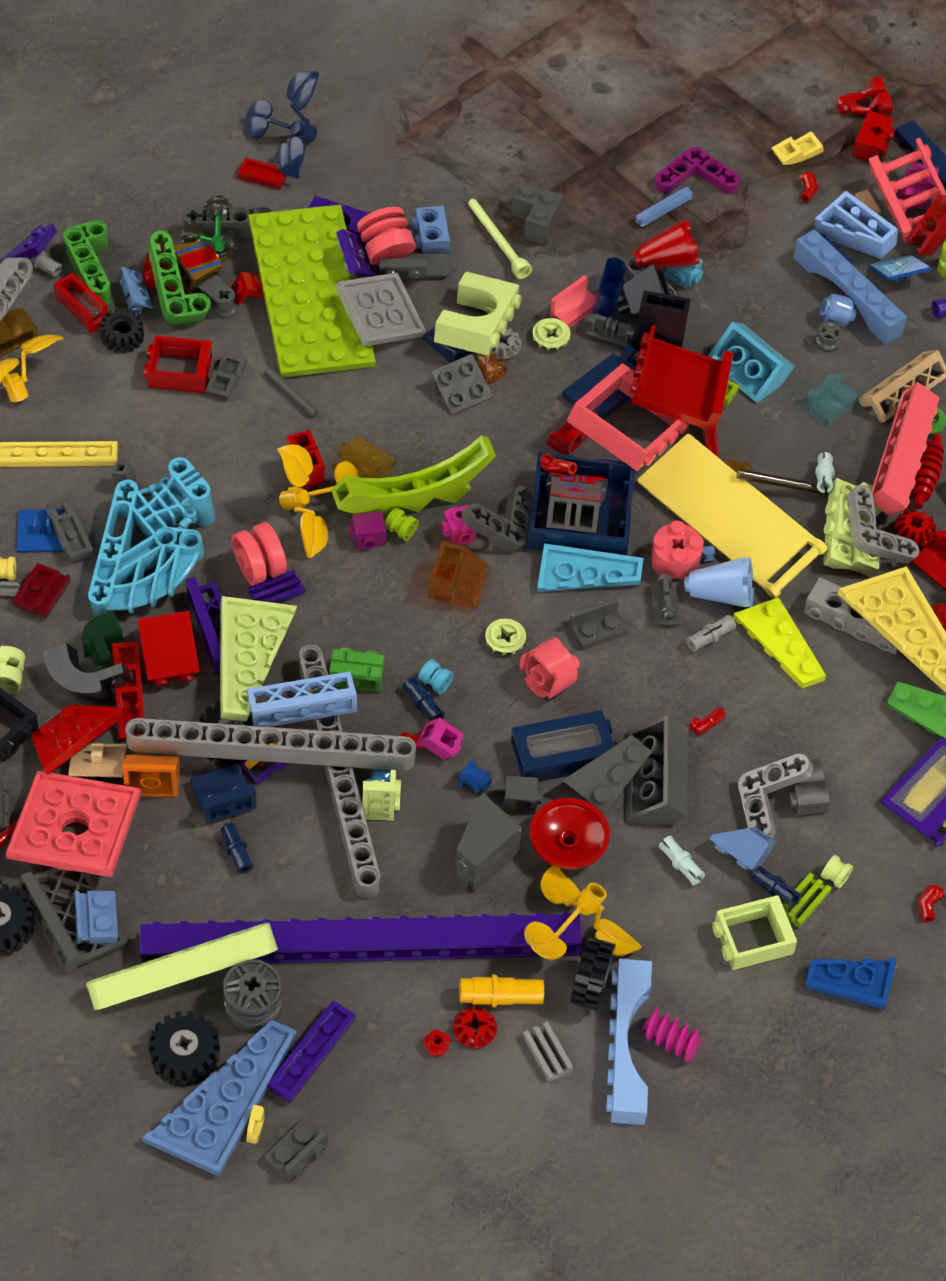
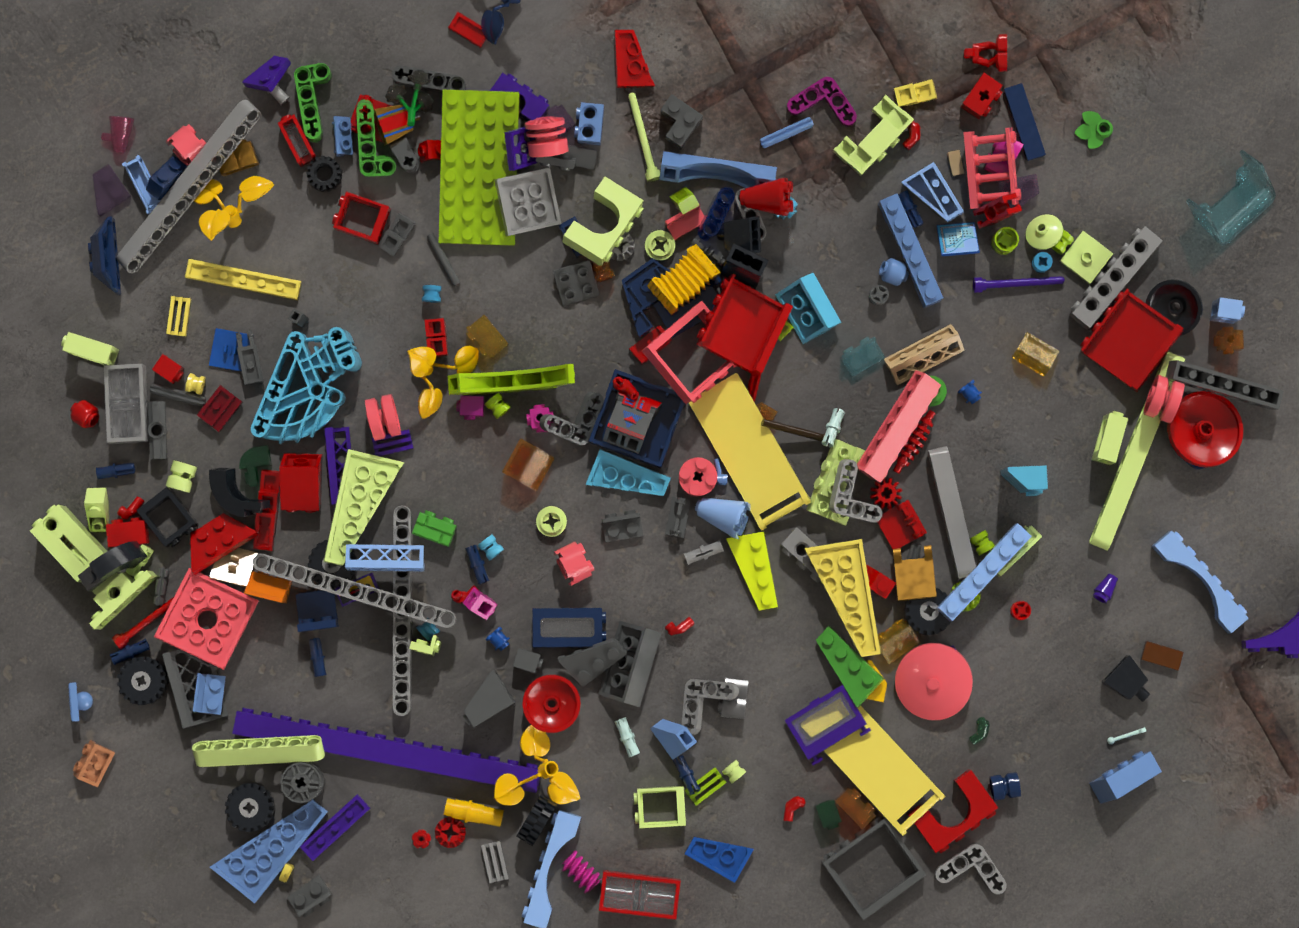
camera: 15 degrees right, 30 degrees up
none -> dark azure wheel [422,285,442,303]
none -> clear brick [599,870,681,920]
none -> red wing [614,30,655,88]
none -> dark blue wing [621,258,700,337]
none -> yellow piece [647,244,721,315]
none -> medium blue arch [659,151,777,188]
none -> lime slope [669,187,699,214]
none -> yellowish green bracket [833,95,914,176]

